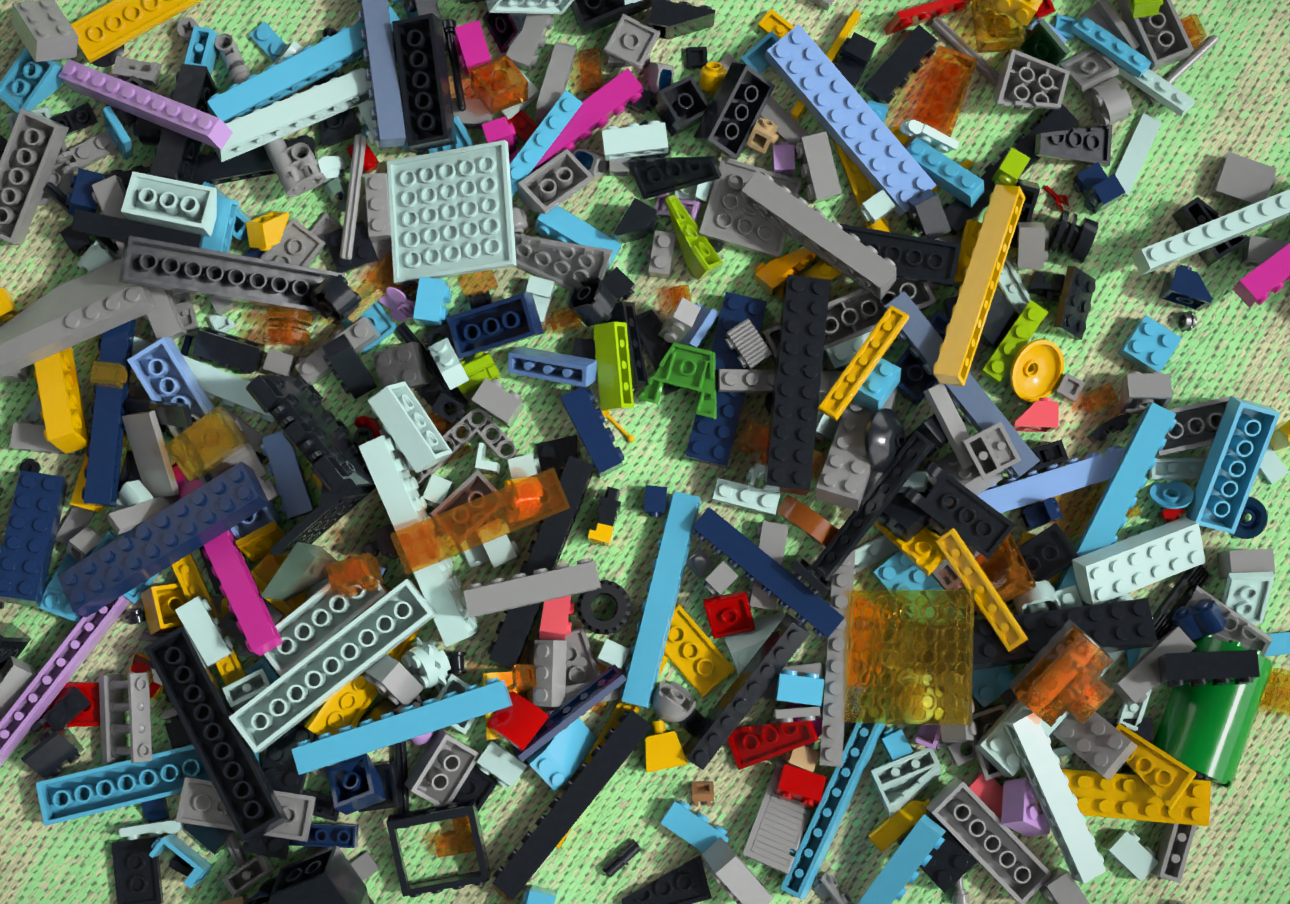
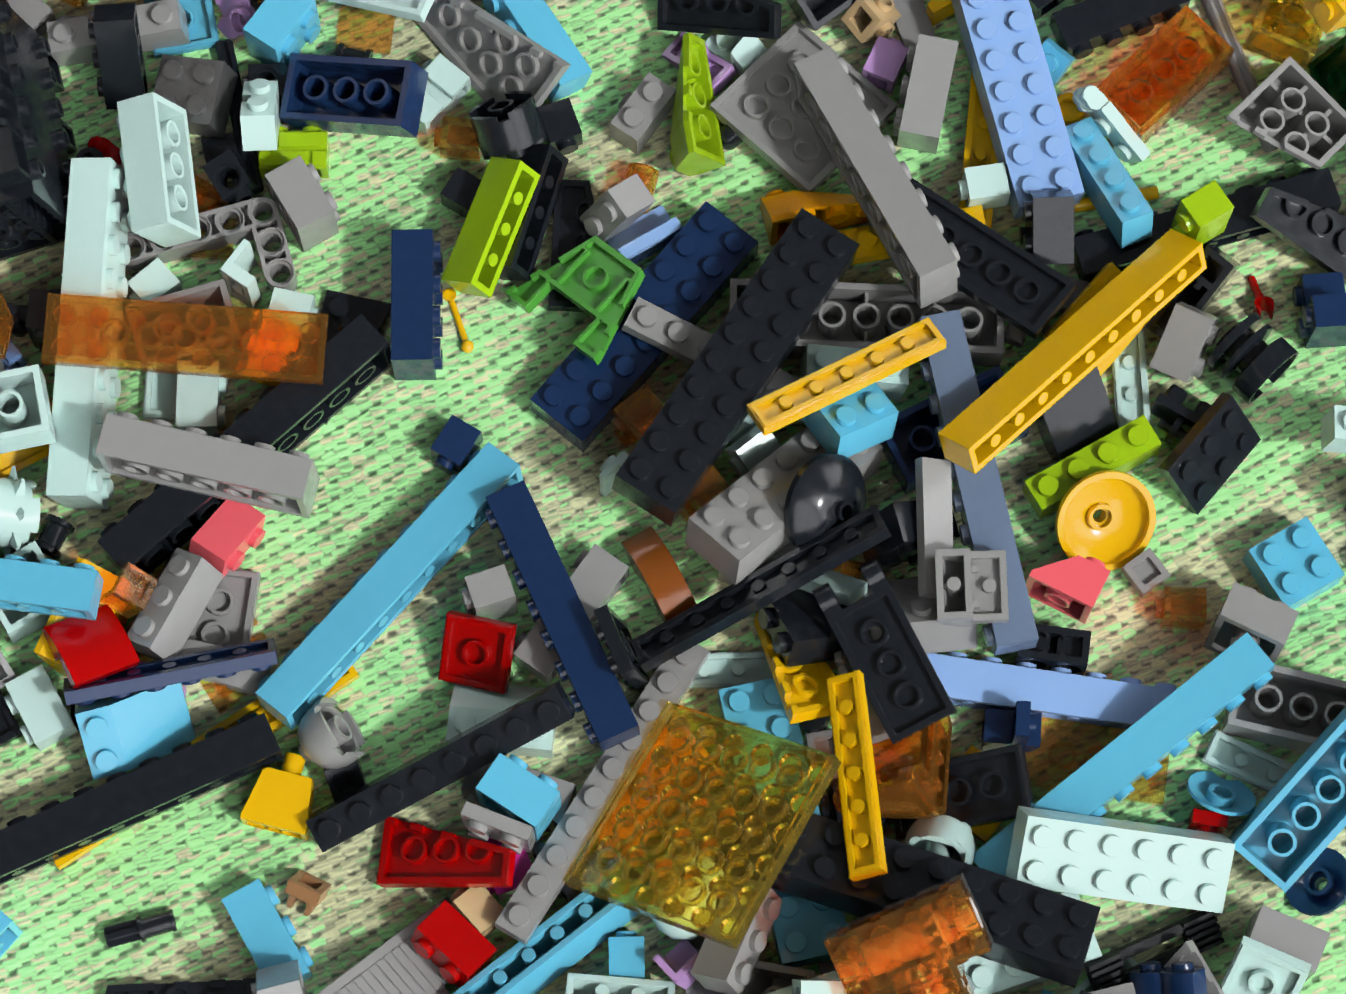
camera: 25 degrees right, 10 degrees down
medium blue brick [508,346,597,387] -> none
black tyre [577,580,631,635] -> none
black hips [588,486,621,547] -> none
light aqua brick [596,639,631,671] -> none
black slope [613,198,659,244] -> none
yellow tile [664,604,736,698] -> none
light grey plate [686,548,715,578] -> none
light aqua brick [712,478,780,516] -> none
light grey brick [725,319,772,370] -> none
light aqua plate [1055,584,1083,609] -> none
black slope [1087,413,1132,443] -> none

